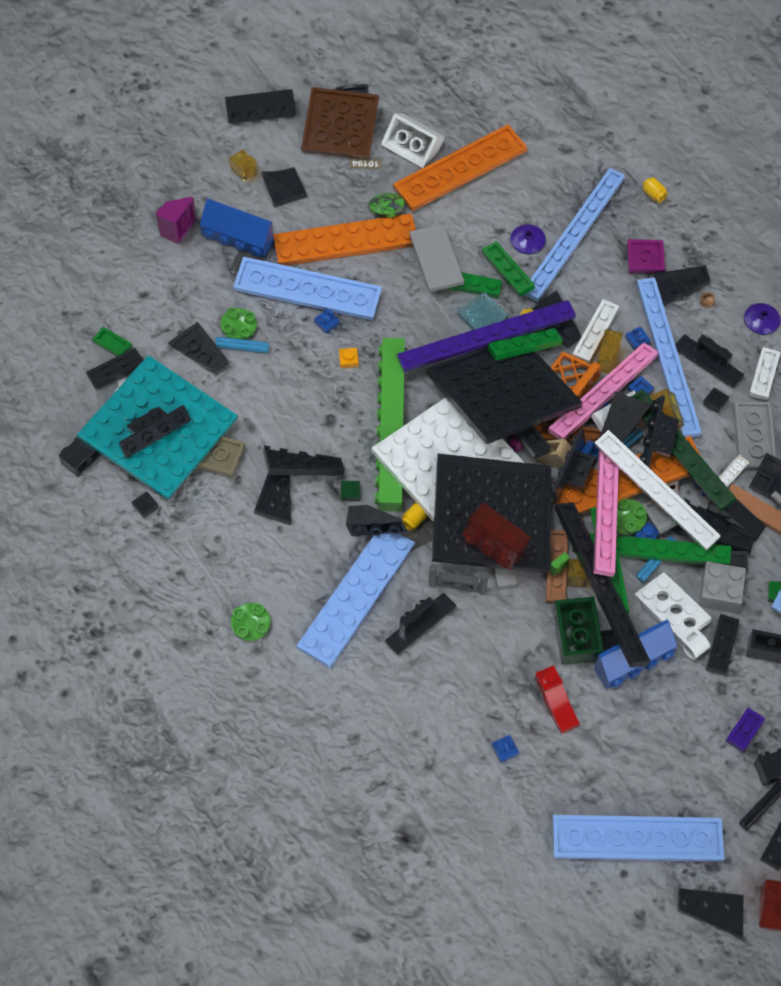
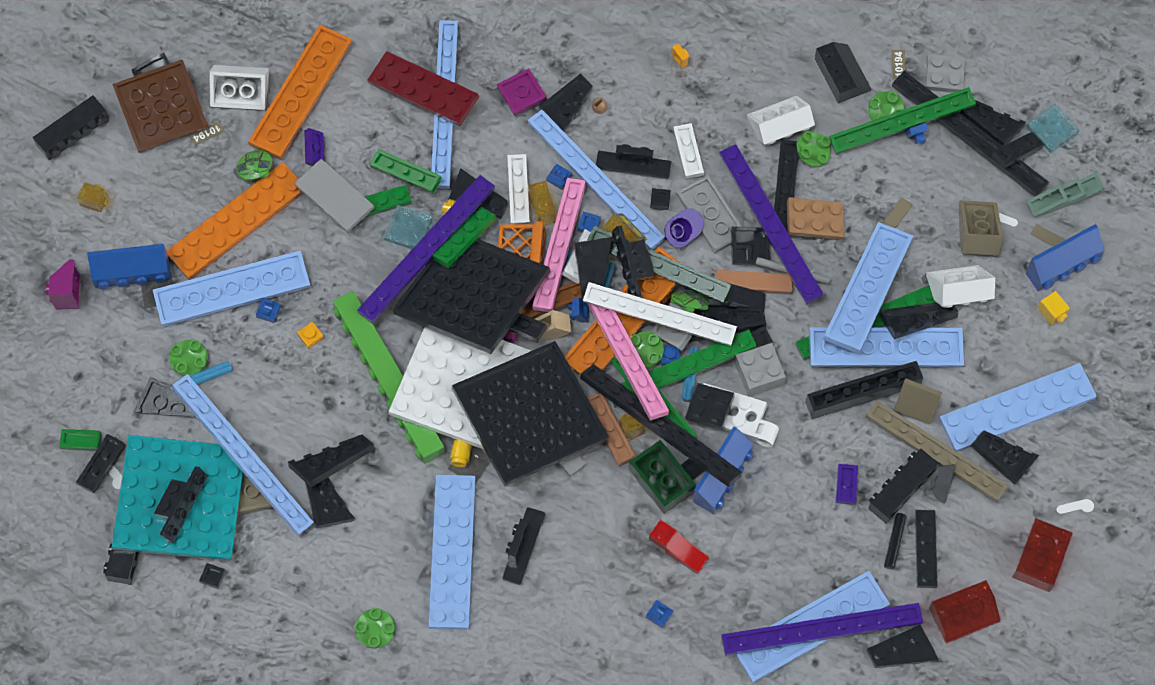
camera: 30 degrees left, 5 degrees up
black plate [261,167,307,208] -> none
dark green tile [340,481,360,501] -> none
black slope [346,505,407,536] -> none
dark grey plate [428,564,489,595] -> none
clear red brick [462,503,531,570] -> none
dark purple dish [510,224,546,254] -> none
bright green tile [550,552,570,576] -> none
black bracket [551,430,597,502] -> none
yellow brick [642,177,668,203] -> none
black plate [706,614,740,675] -> none
sticker [719,454,750,487] -> none
dark purple dish [744,303,781,335] -> none
none -> light blue plate [171,374,314,536]
none -> dark purple plate [304,128,324,166]
none -> dark red plate [367,51,479,127]
none -> piece [664,208,704,247]
none -> bright green dish [670,291,709,312]
none -> black plate [685,383,735,430]
none -> dark purple plate [721,603,923,656]

